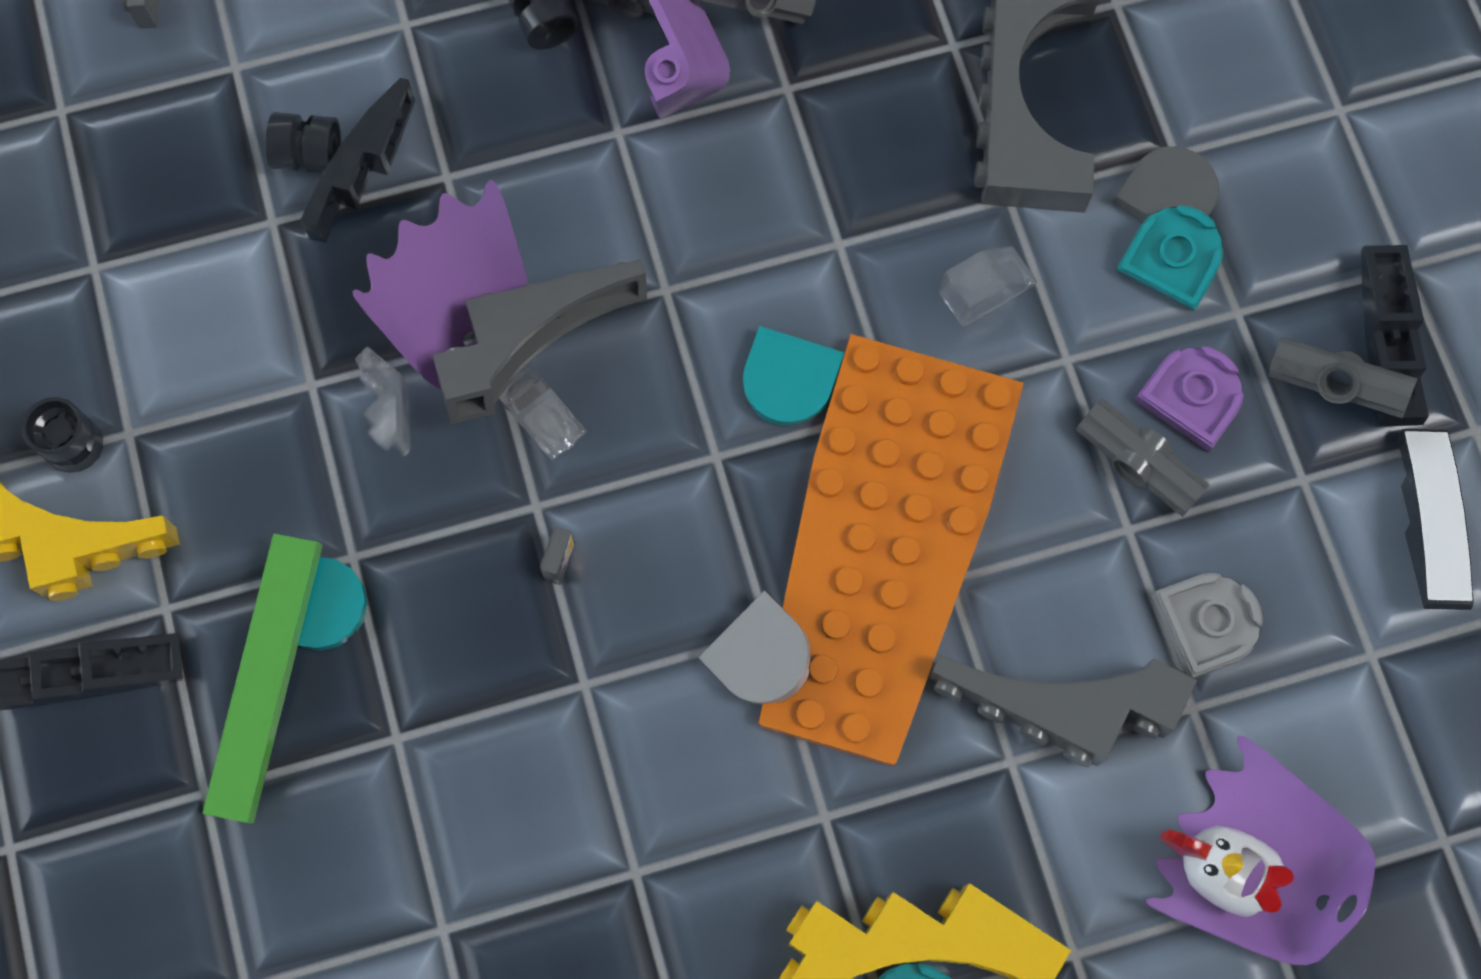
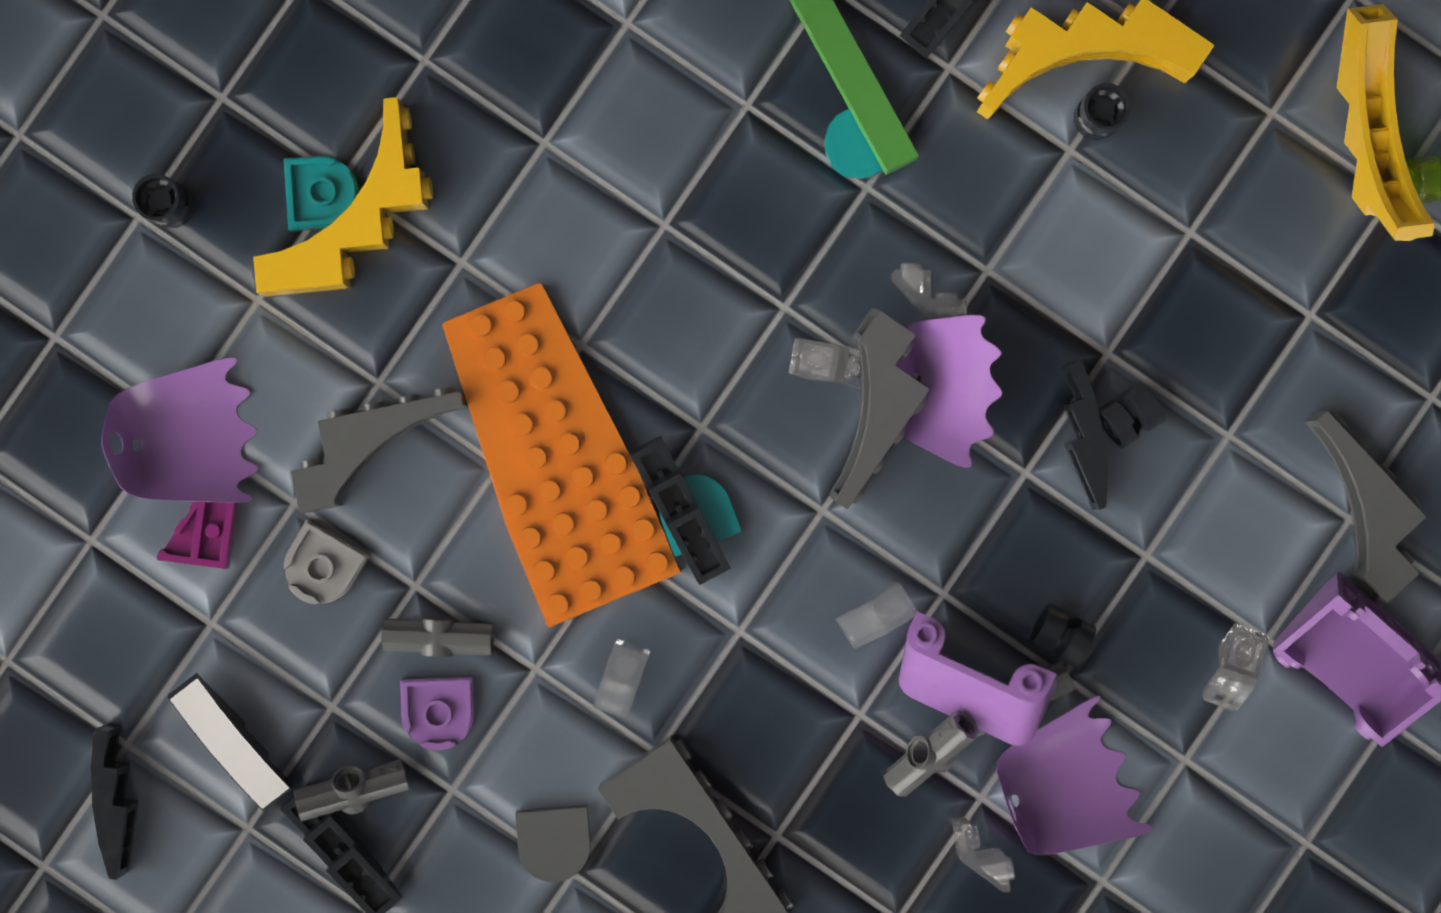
camera: 140 degrees right, 15 degrees up
dark grey tile [540,526,575,585] -> none
light grey tile [699,591,810,704] -> none
teal tile [1116,206,1223,311] -> none
white piece [1160,826,1294,918] -> none
none -> magenta wing [157,502,238,569]
none -> black slope [629,435,731,585]
none -> clear slope [835,581,917,649]

